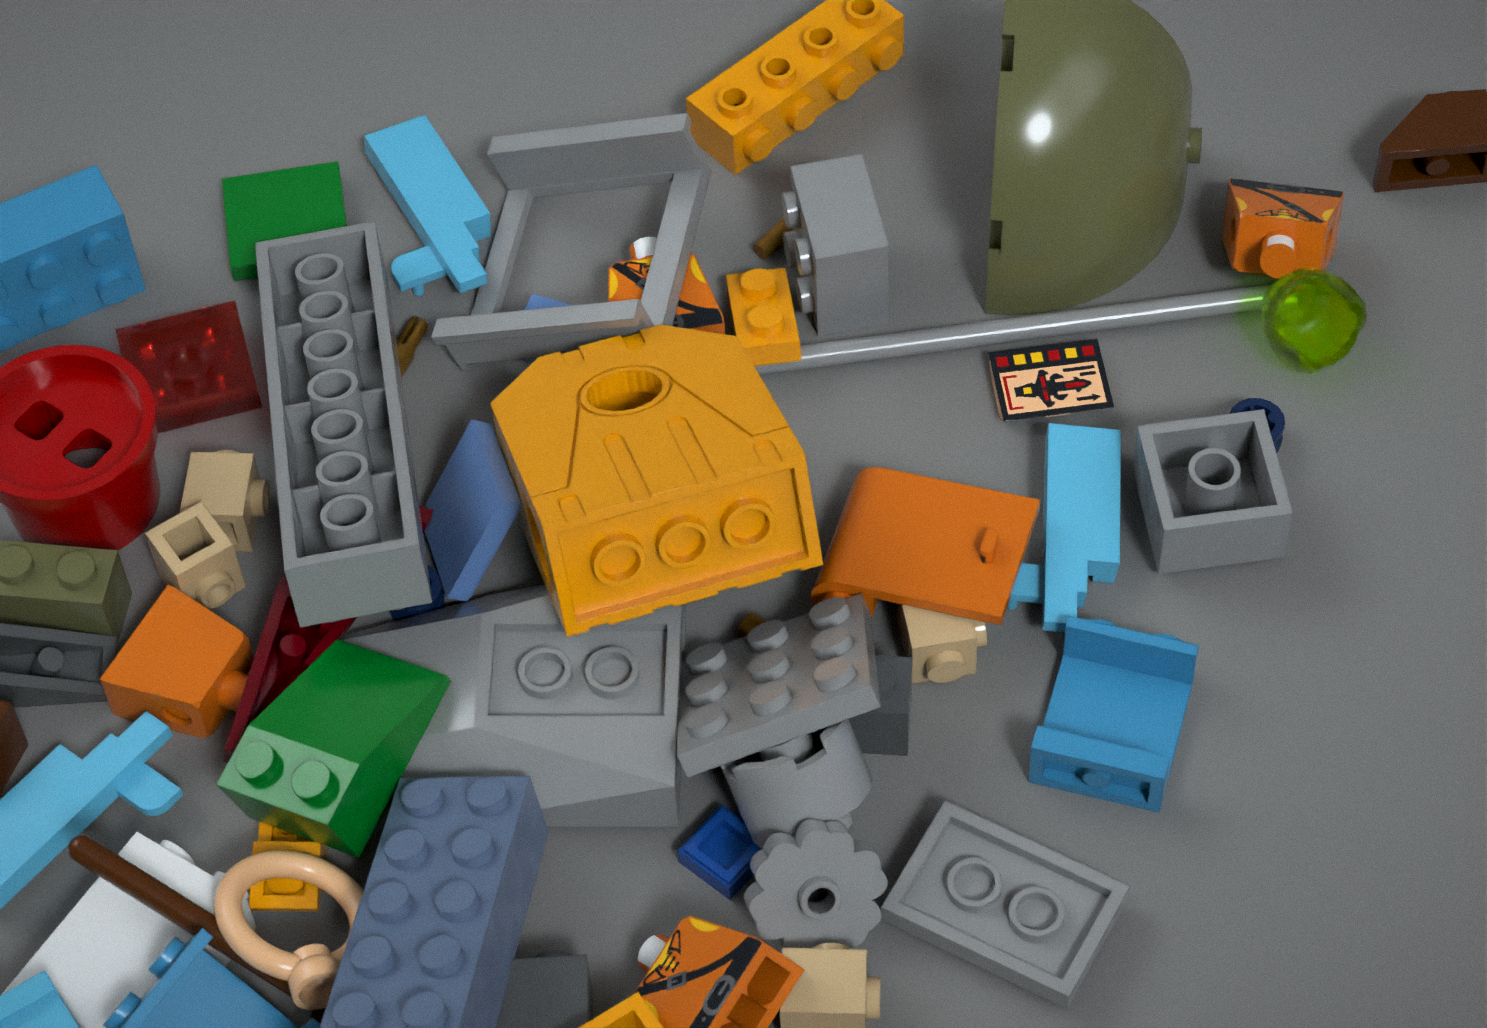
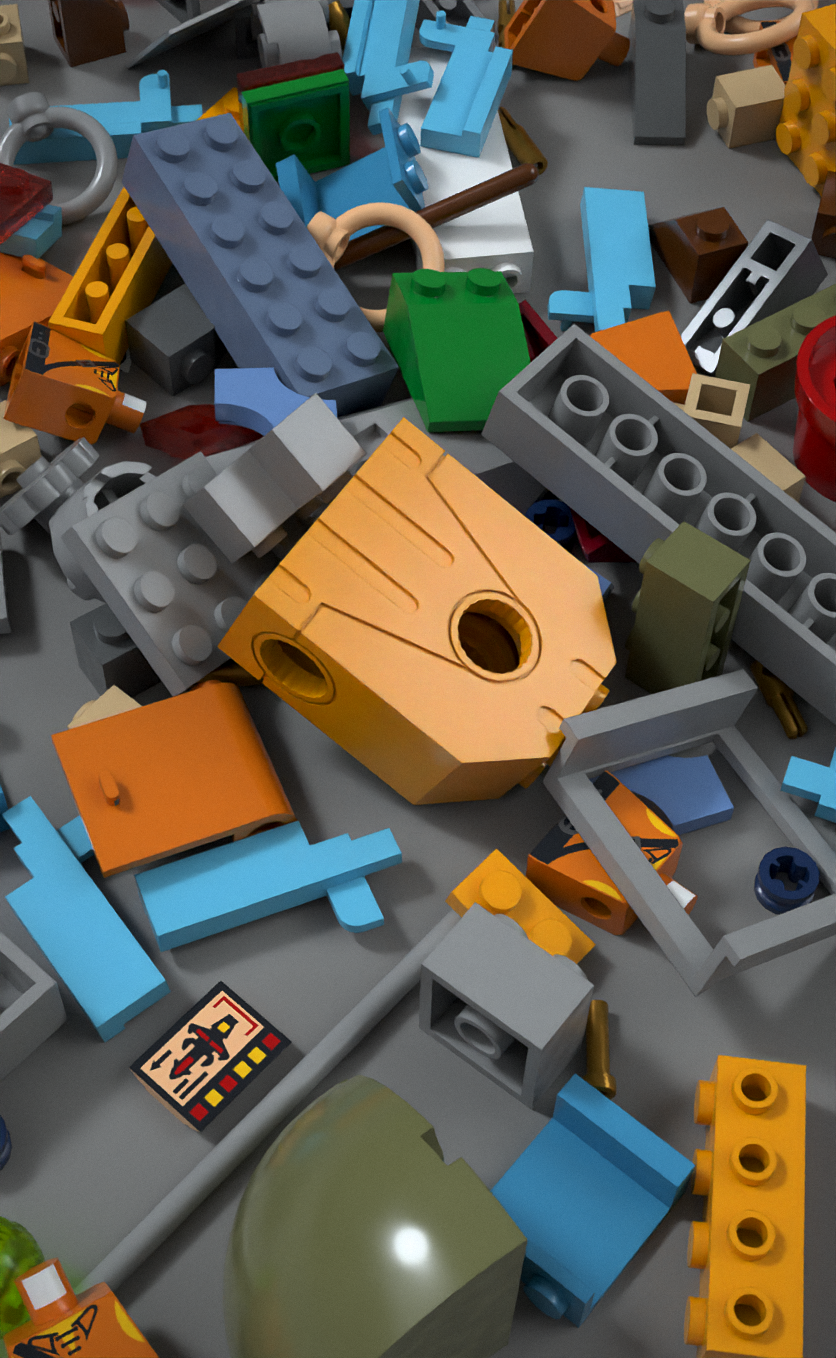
camera: 135 degrees right, 0 degrees up
none -> medium azure piece [134,820,402,952]
none -> clear red wing [140,404,263,459]
none -> light grey brick [183,393,366,563]
none -> medium blue tile [214,367,337,436]
none -> dark azure panel [491,1073,695,1328]
none -> olive brick [625,521,751,694]
none -> dark blue bush [754,847,820,915]

